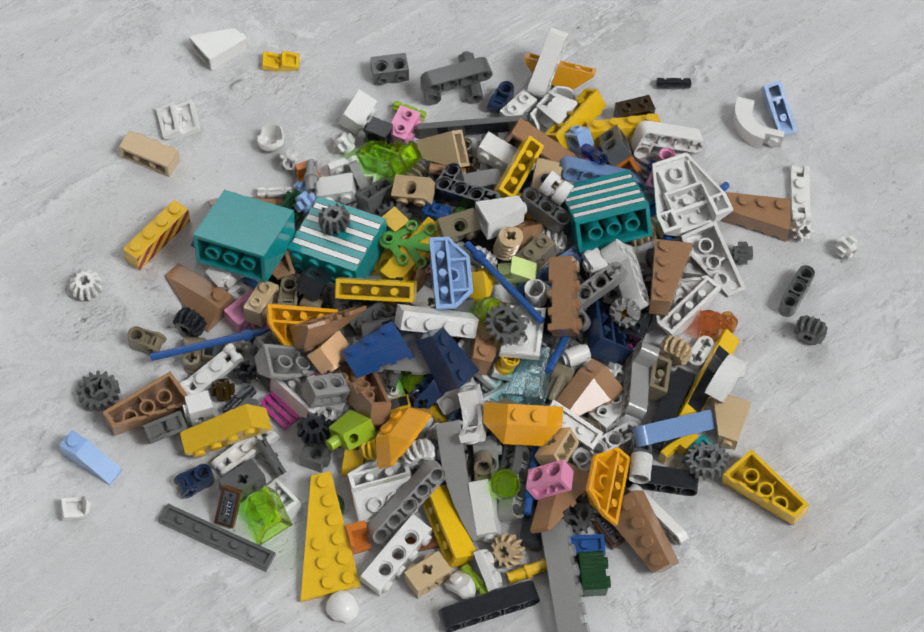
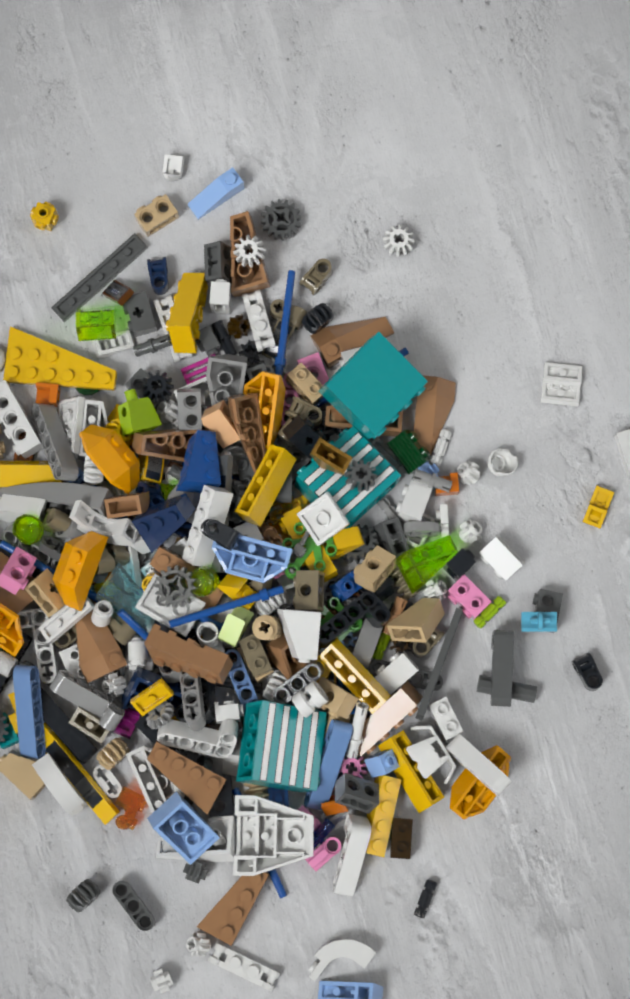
camera: 115 degrees right, 20 degrees up
tan brick [119,131,180,177] -> none
yellow brick [123,199,190,270] -> none
light blue gear [293,191,317,214] -> none
dark blue piece [487,81,514,113] -> none
clear blue pin [581,143,608,165] -> none
none -> yellow brick [30,202,59,231]
none -> white brick [91,600,113,627]
none -> medium nougat brick [104,492,150,519]
none -> yellow plate [130,678,174,717]
none -> tan brick [134,194,179,237]
none -> light blue slope [147,791,220,865]
none -> black piece [201,519,241,551]
none -> white gear [233,235,266,268]
none -> light grey hand [294,531,309,558]
none -> white plate [297,492,350,546]
none -> pearl gold slope [310,438,352,475]
none -> white pin [345,702,369,759]
none -> medium azure hips [521,612,557,632]
none -> black piece [571,652,603,691]

